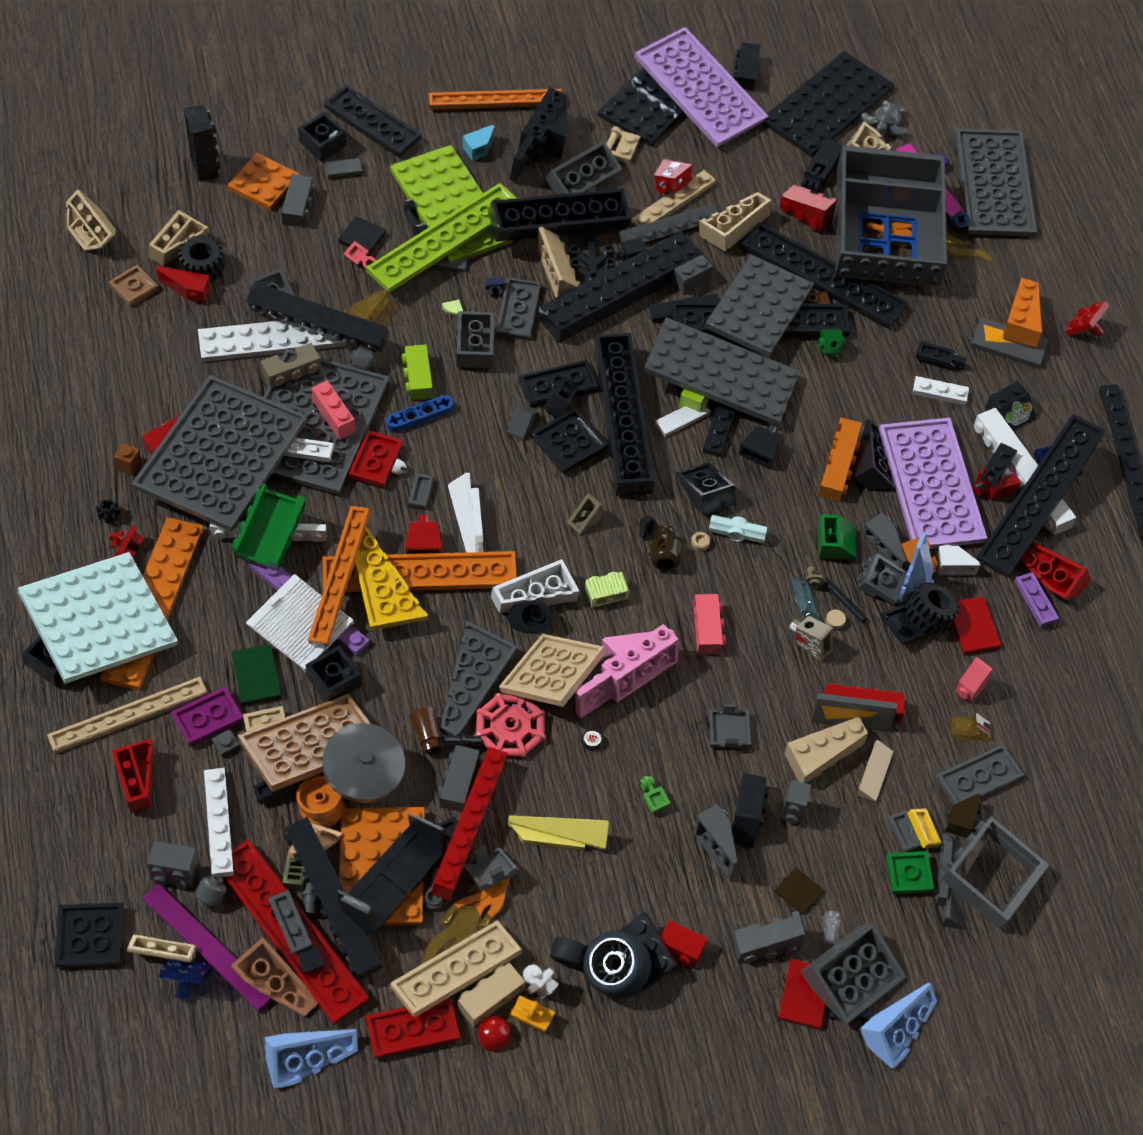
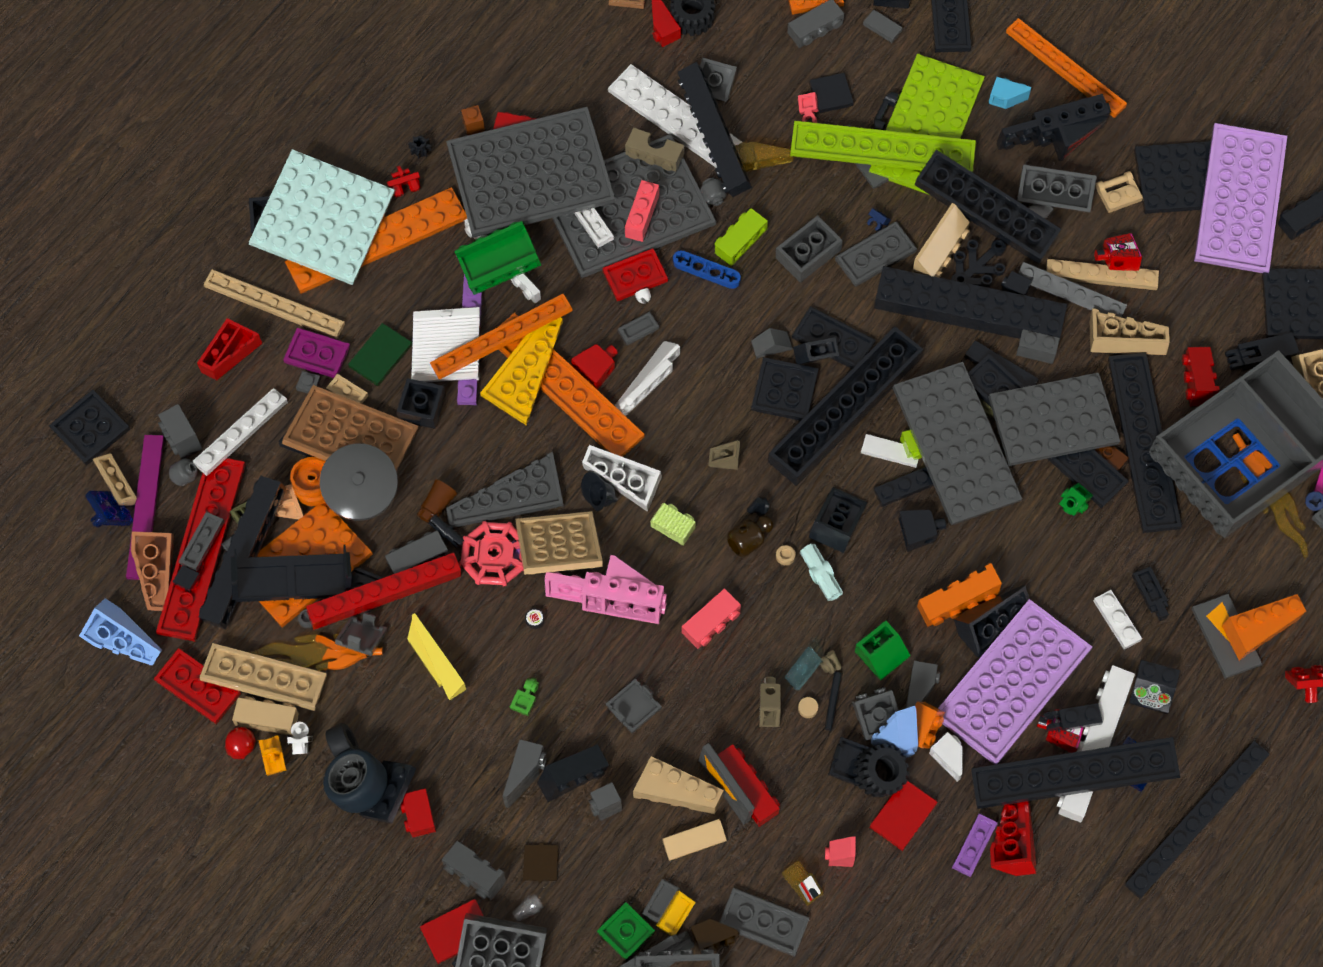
camera: 55 degrees right, 10 degrees up
yellowish green tile [442,300,463,317] -> none

